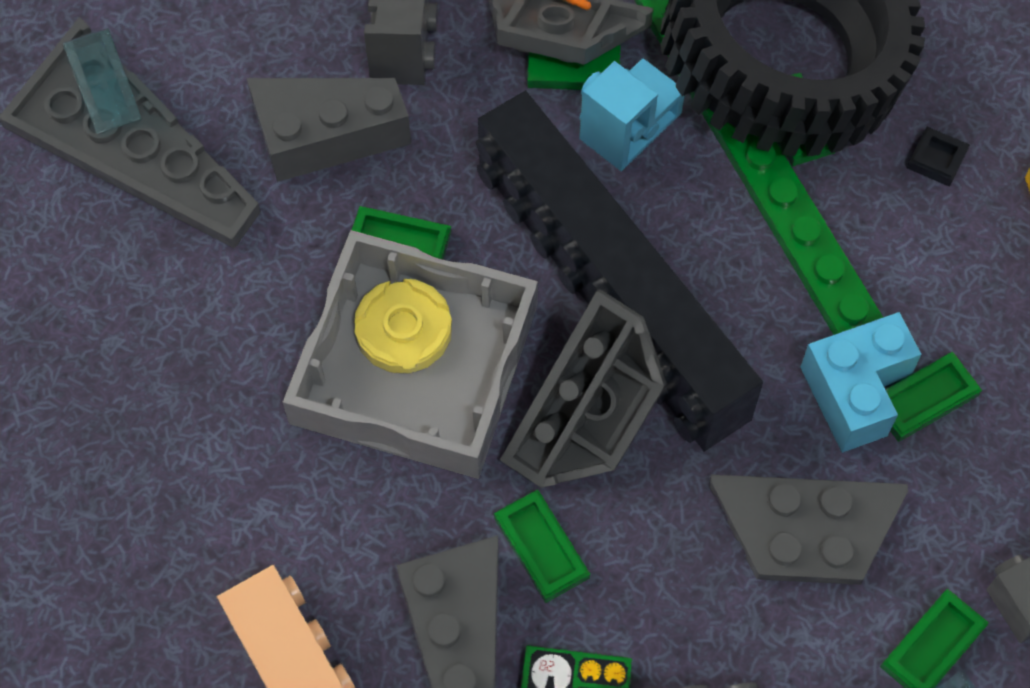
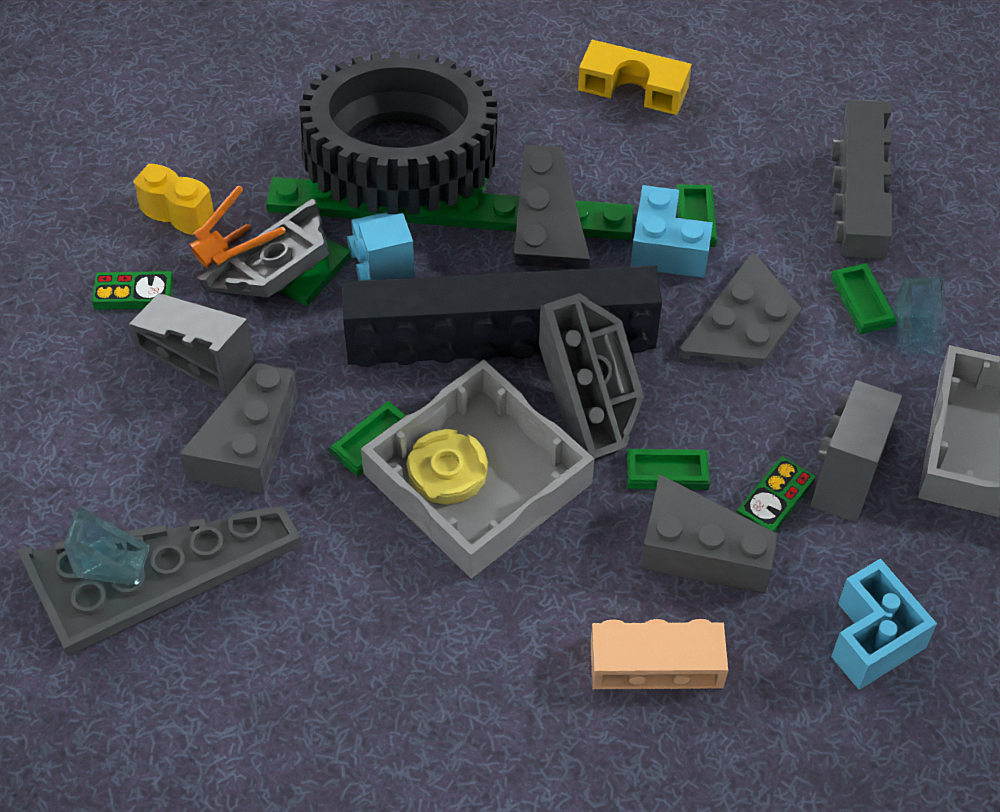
camera: 60 degrees left, 10 degrees down
black tile [907,126,970,187] -> none
none -> dark grey wedge [514,144,590,269]

